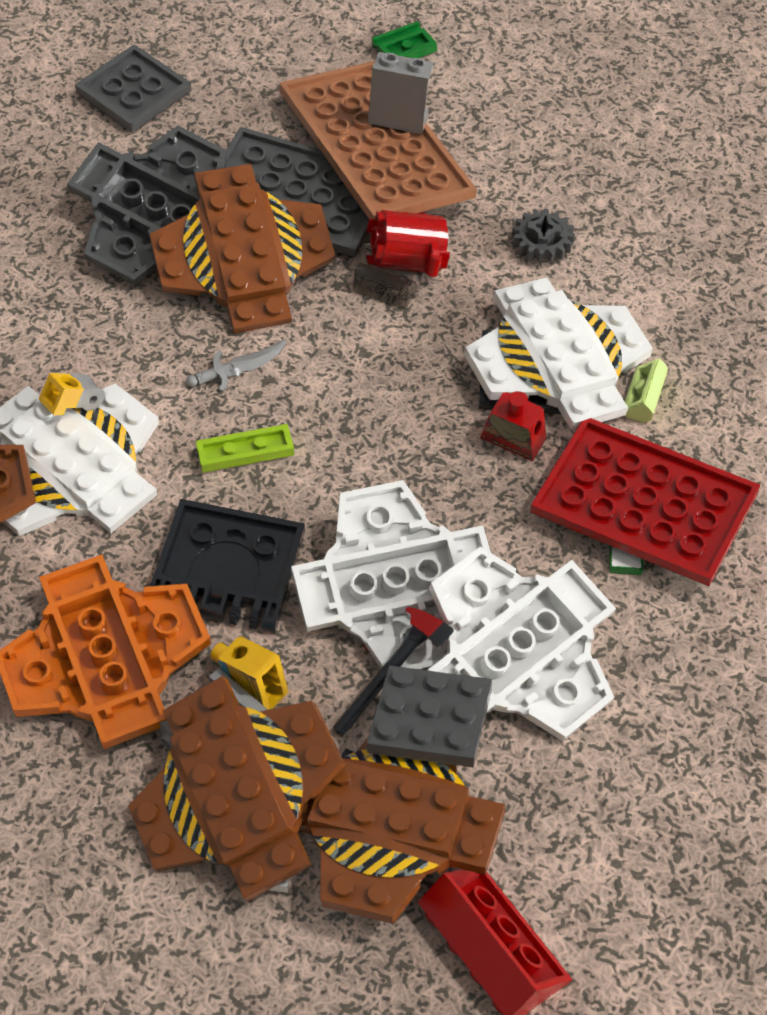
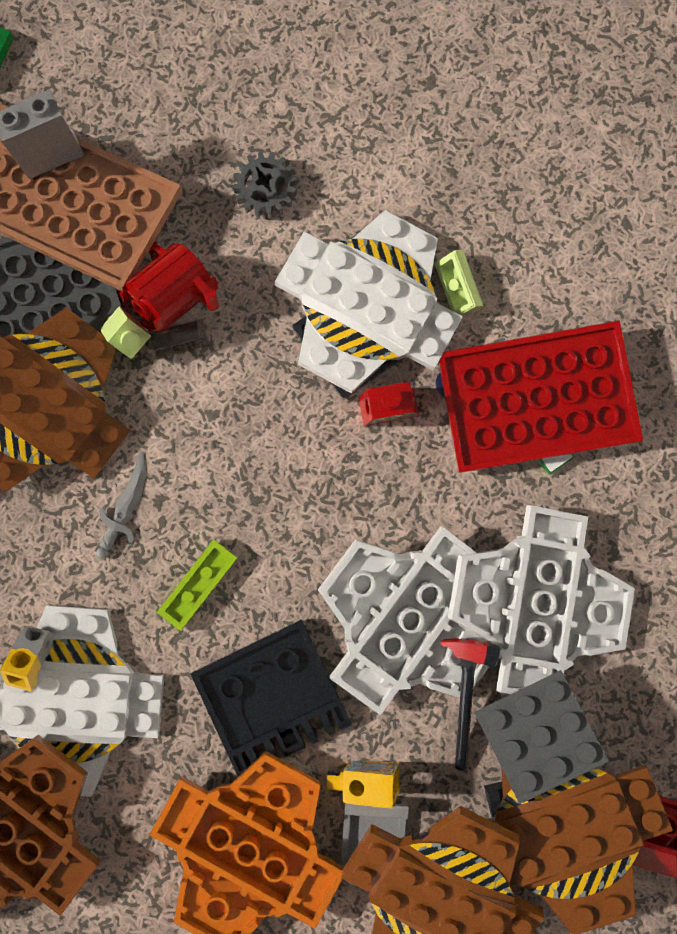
camera: 35 degrees left, 30 degrees up
none -> yellowish green brick [100,306,151,359]

